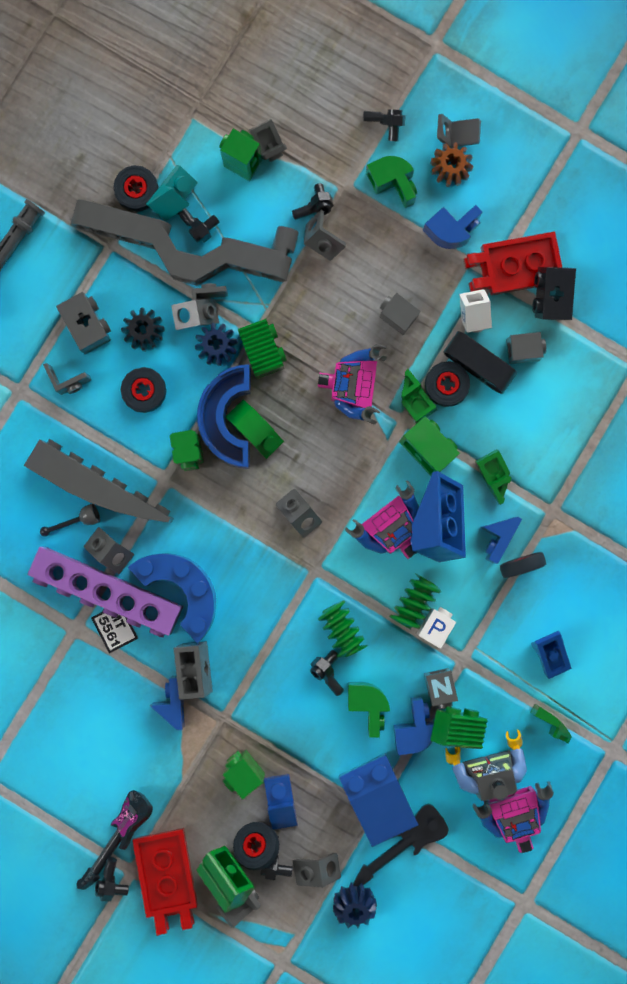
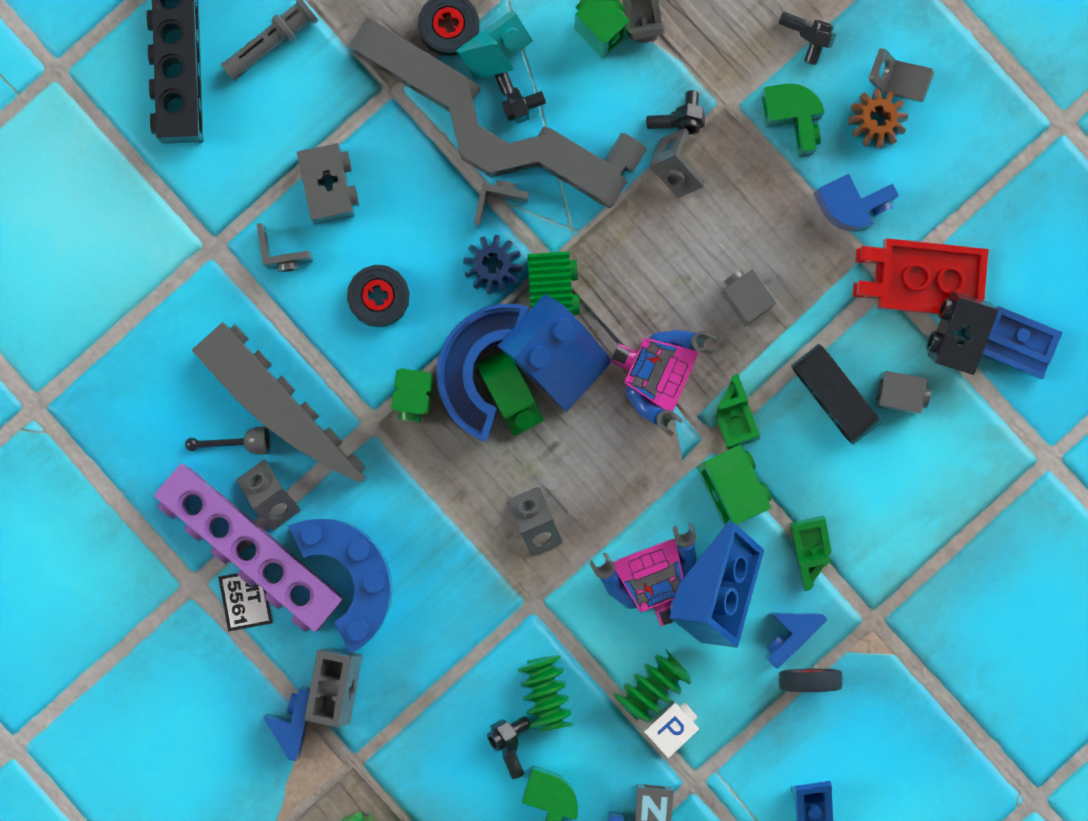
camera: 15 degrees right, 0 degrees up
black gear [121,308,165,352] -> none
dark grey bracket [171,299,219,330] -> none
black bush [425,361,470,407] -> none
white brick [460,289,492,333] -> none
none -> blue slope [498,294,611,412]
none -> blue plate [982,306,1063,380]

